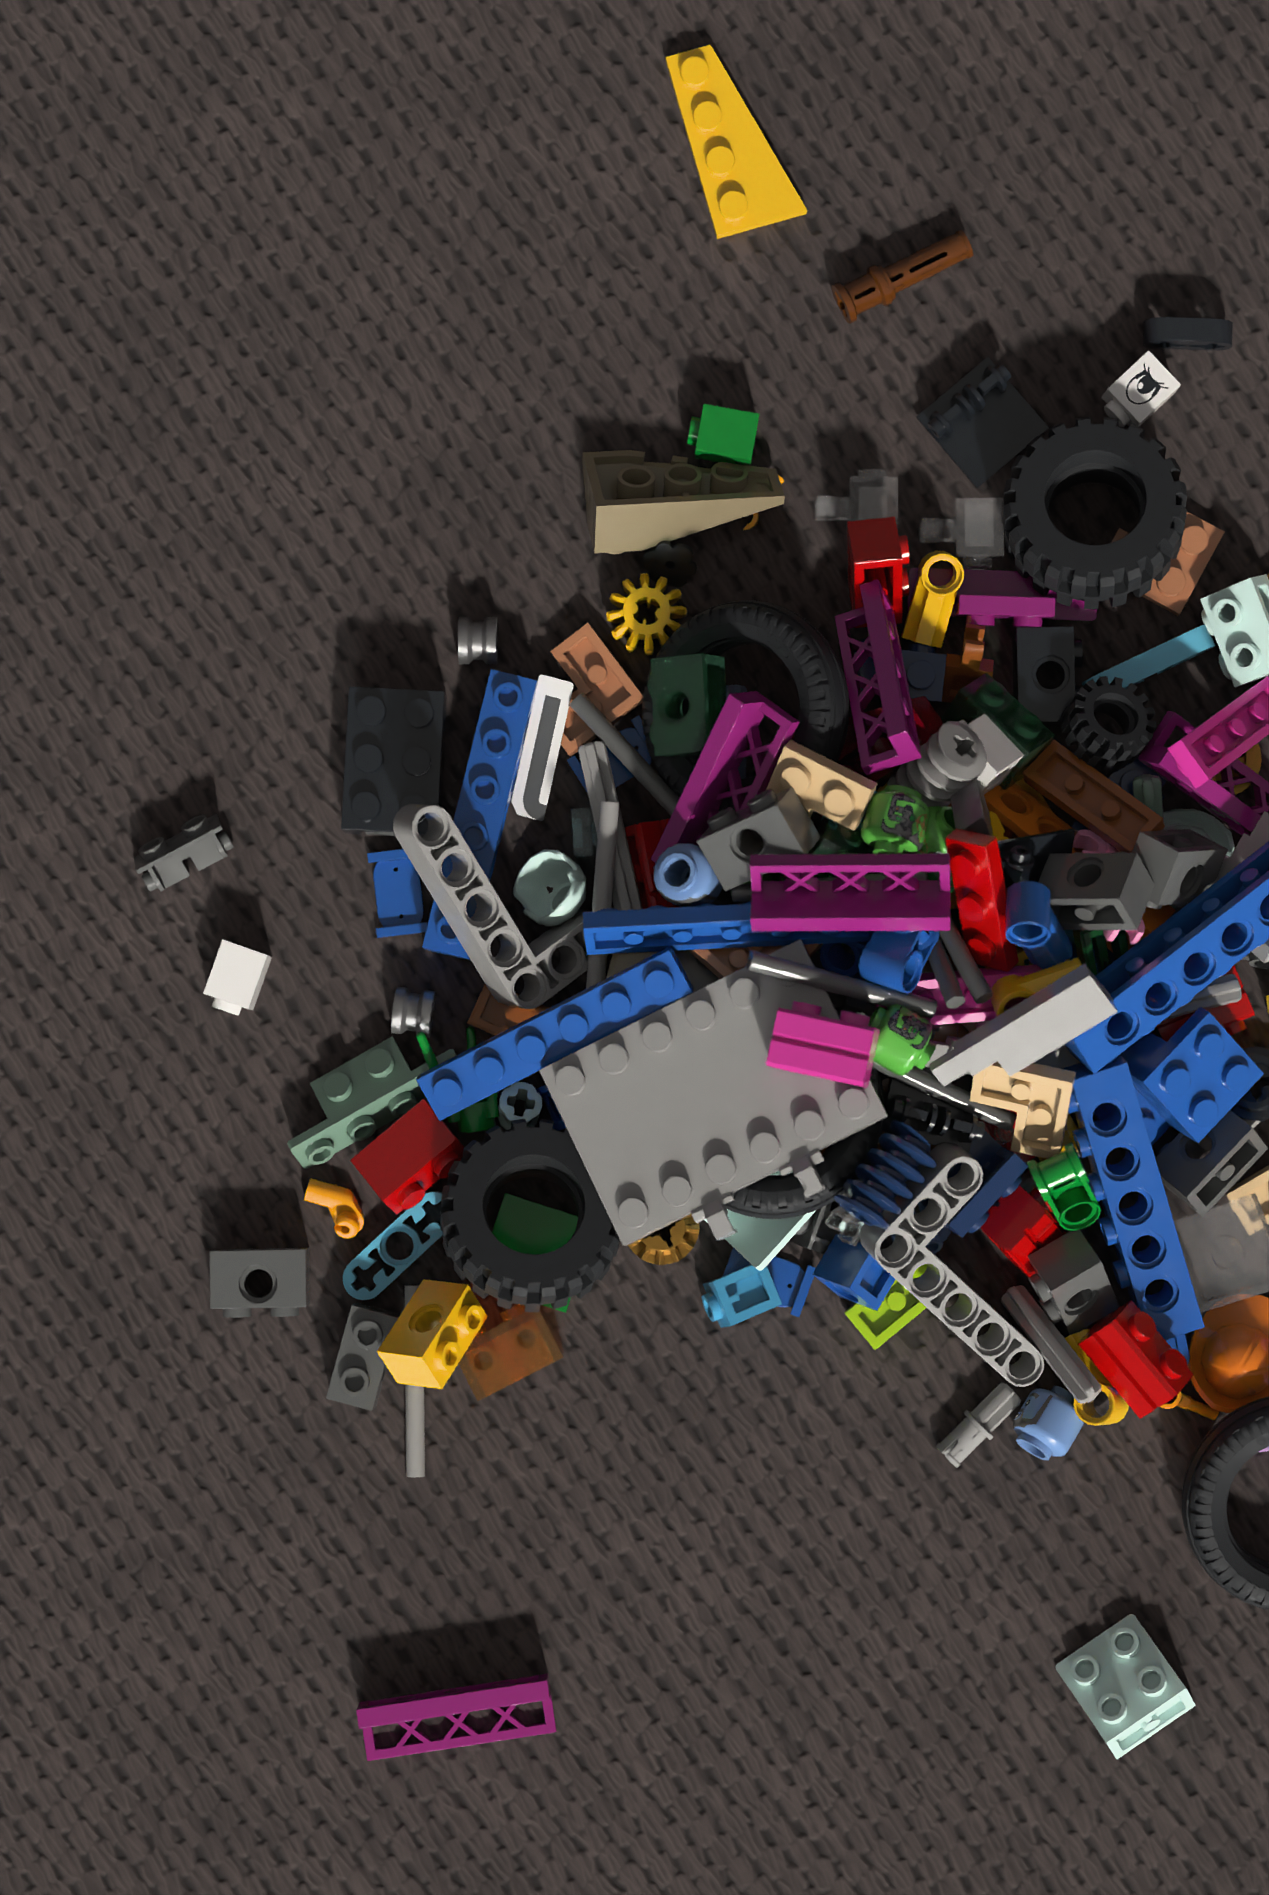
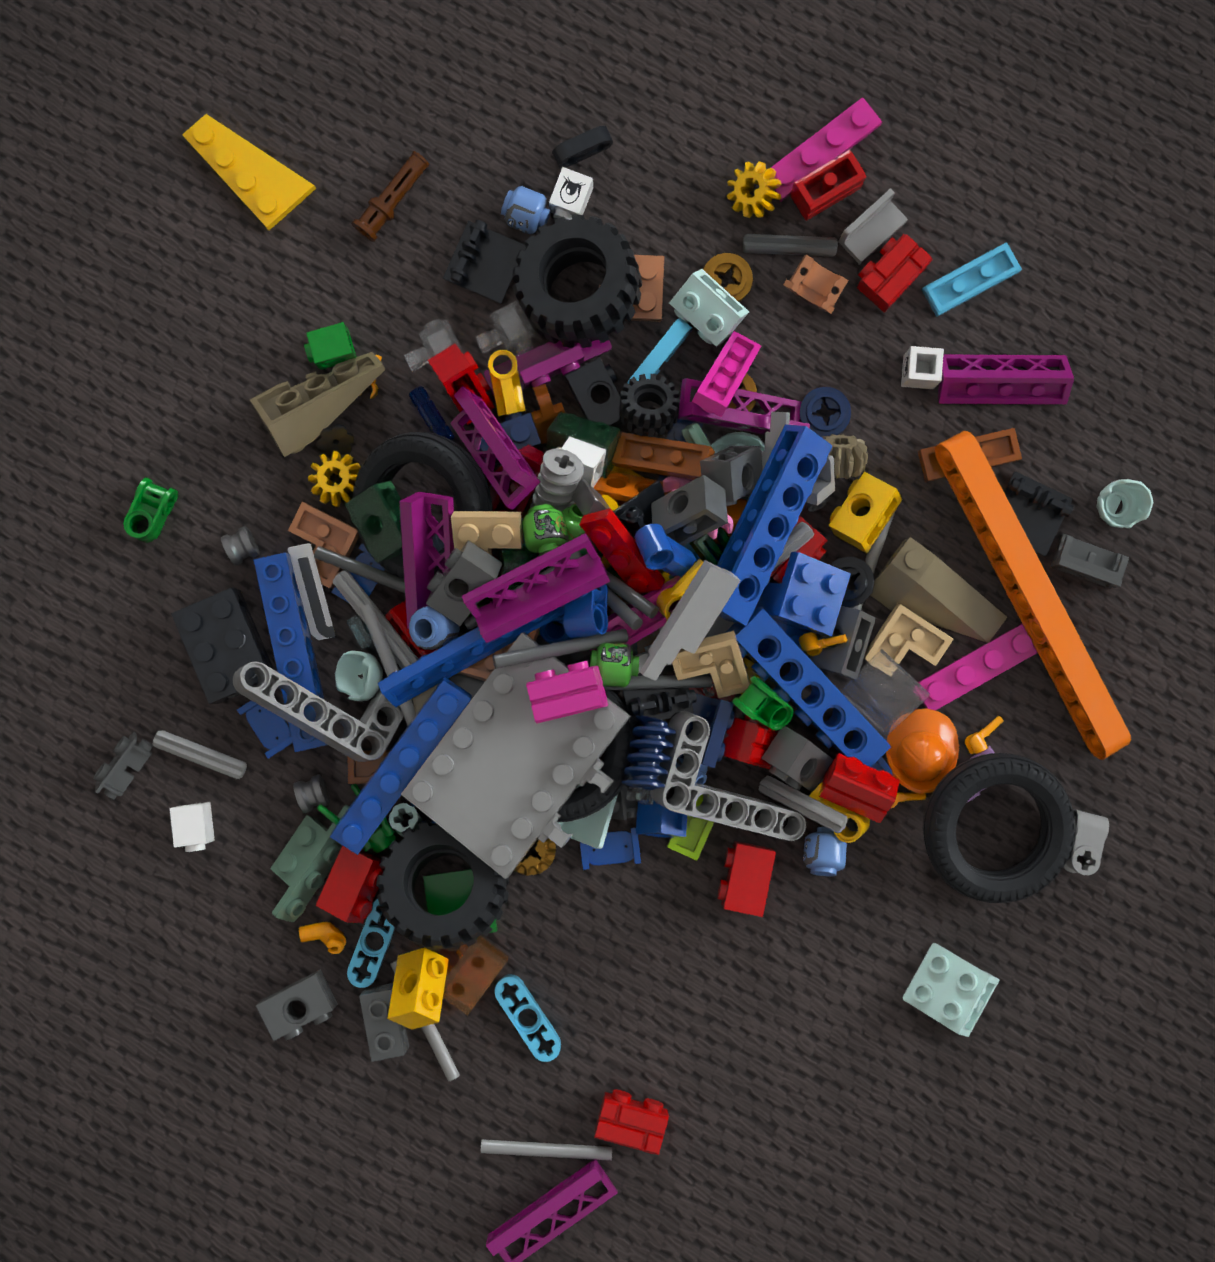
camera: 25 degrees left, 0 degrees up
dark azure bracket [701,1265,782,1328] -> none
light grey axle [936,1383,1021,1468] -> none
none -> green piece [123,477,178,543]
none -> light grey axle [152,730,247,779]
none -> clear blue axle [409,386,454,440]
none -> light grey bar [481,1139,612,1161]
none -> medium azure beam [495,974,561,1062]
none -> medium blue head [501,186,551,234]
none -> red brick [594,1089,669,1155]
none -> red brick [717,841,776,917]
none -> light orange hand [798,632,847,656]

